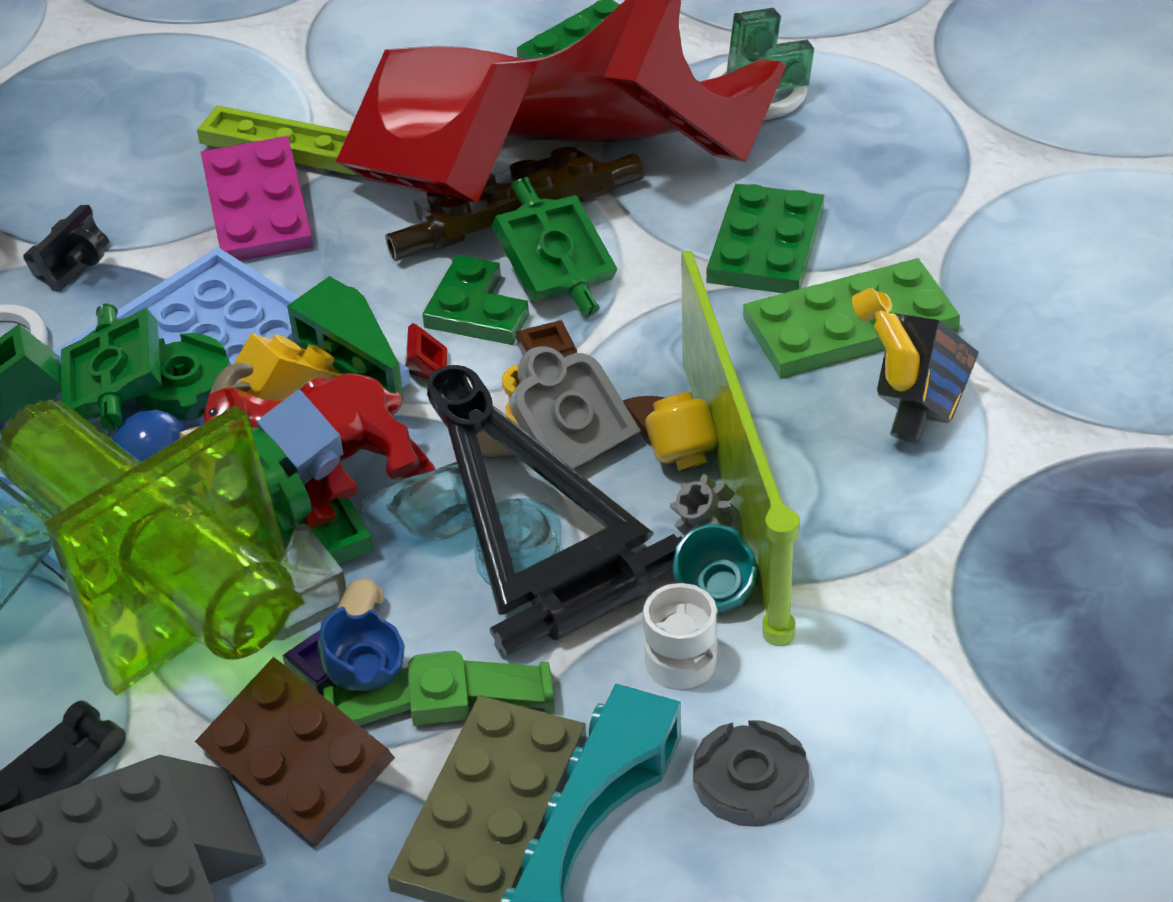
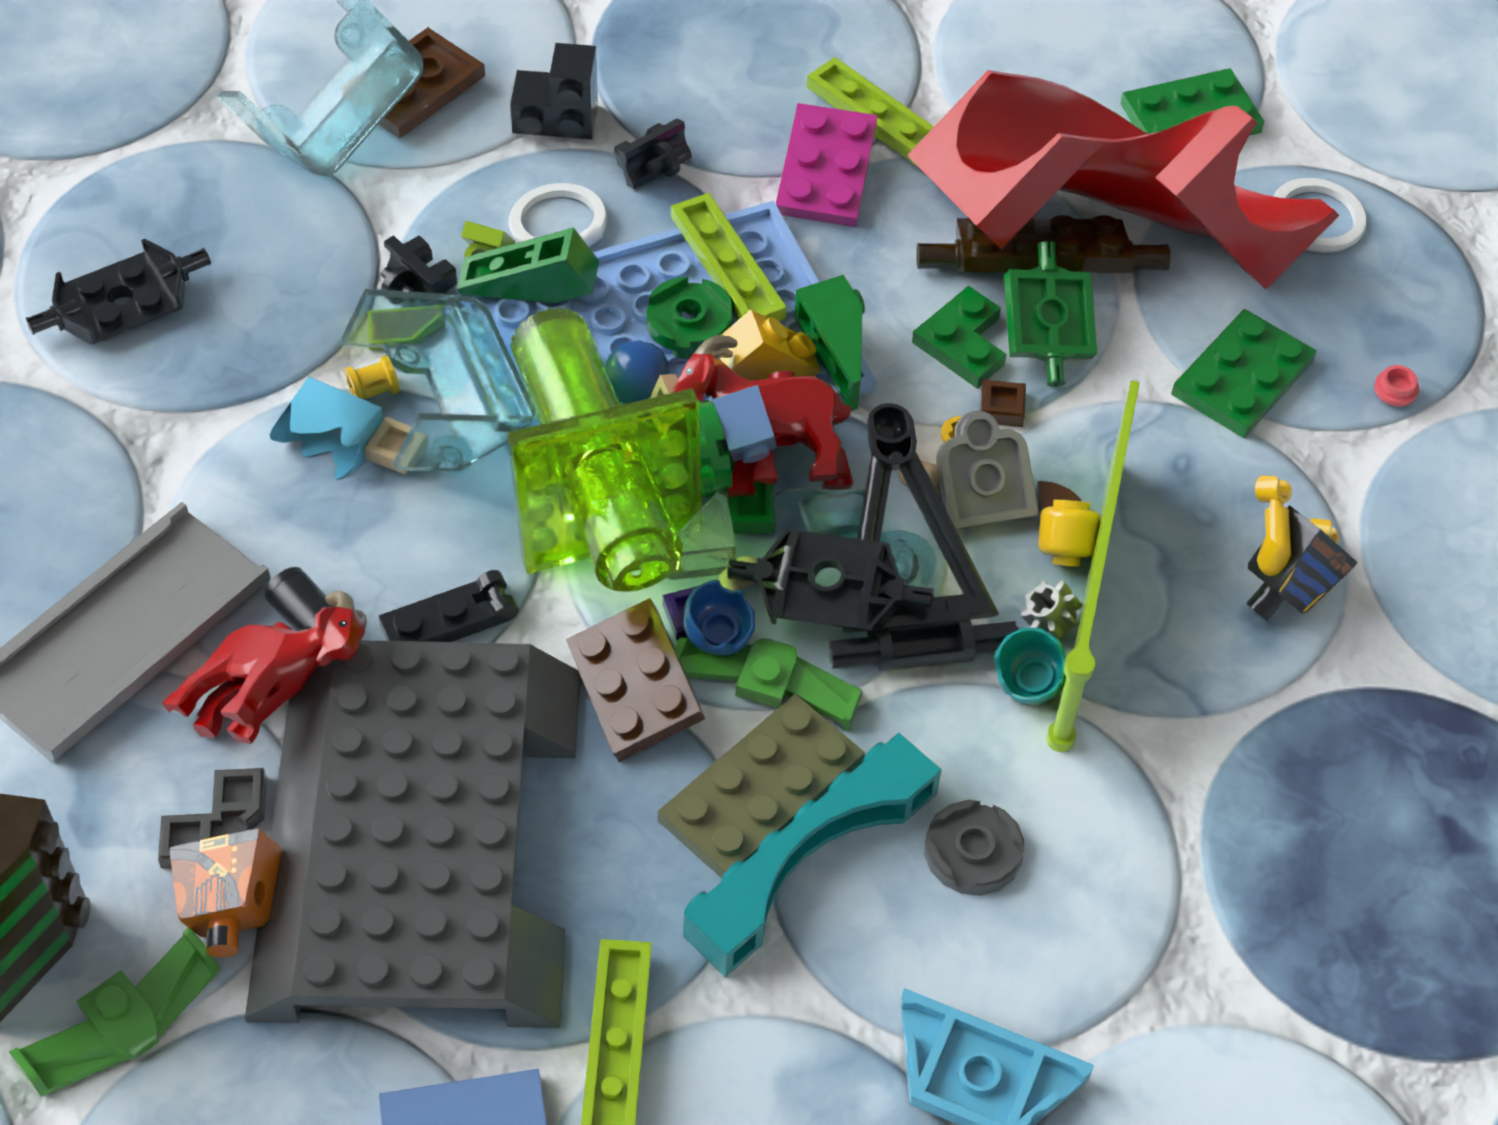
camera: 20 degrees right, 10 degrees up
green plate [61,303,162,430] -> none
red slope [405,323,447,380] -> none
white wheel [643,583,717,690] -> none
clear green plate [726,7,815,90] -> none
bright green plate [743,258,960,378] -> none
none -> lime plate [671,193,787,321]
none -> black plate [727,529,934,639]
none -> coral plate [1374,365,1419,406]

